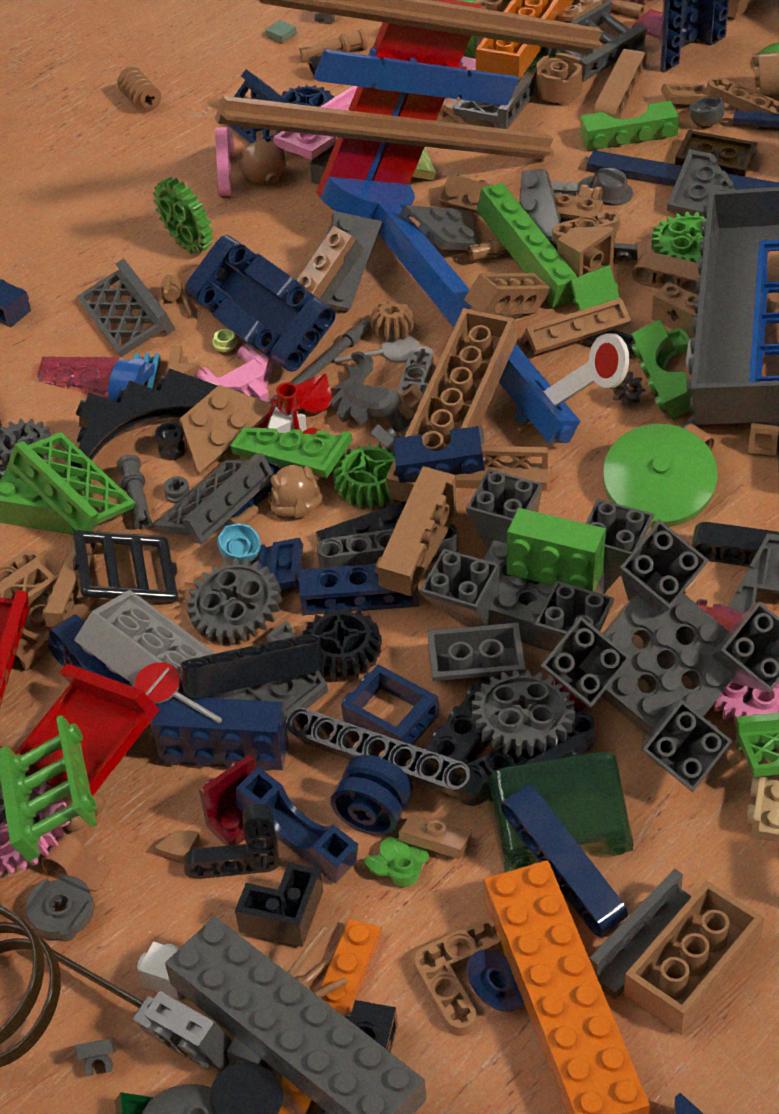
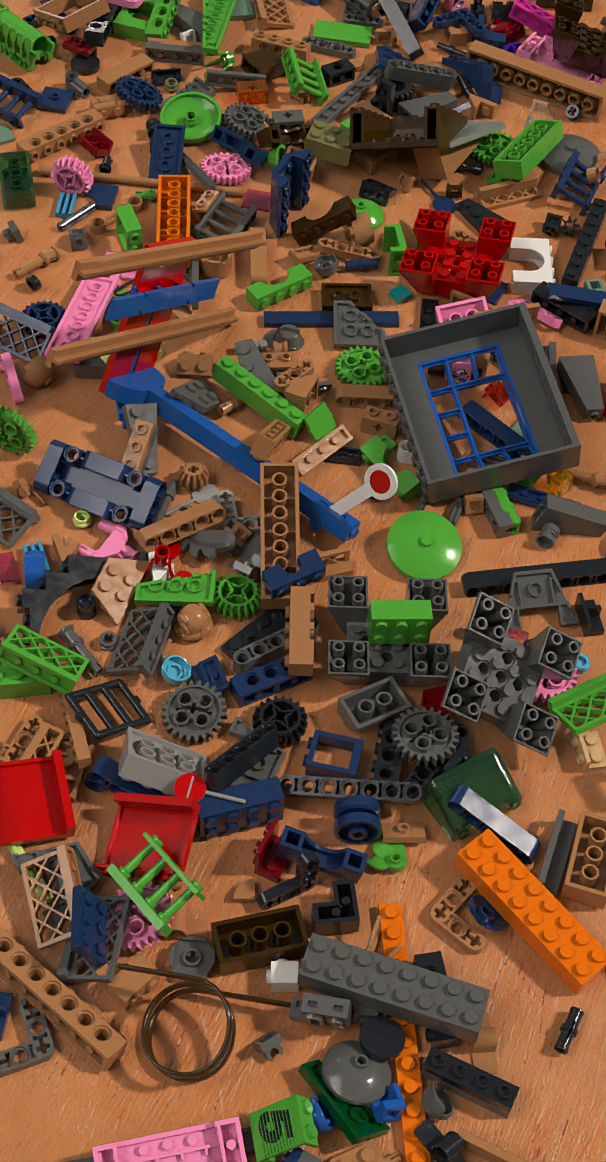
camera: 30 degrees left, 5 degrees up
none -> medium nougat beam [135,499,226,552]
none -> dark brown brick [210,904,309,976]
none -> dark brown arch [291,196,357,246]
none -> dark grey axle [448,494,467,526]

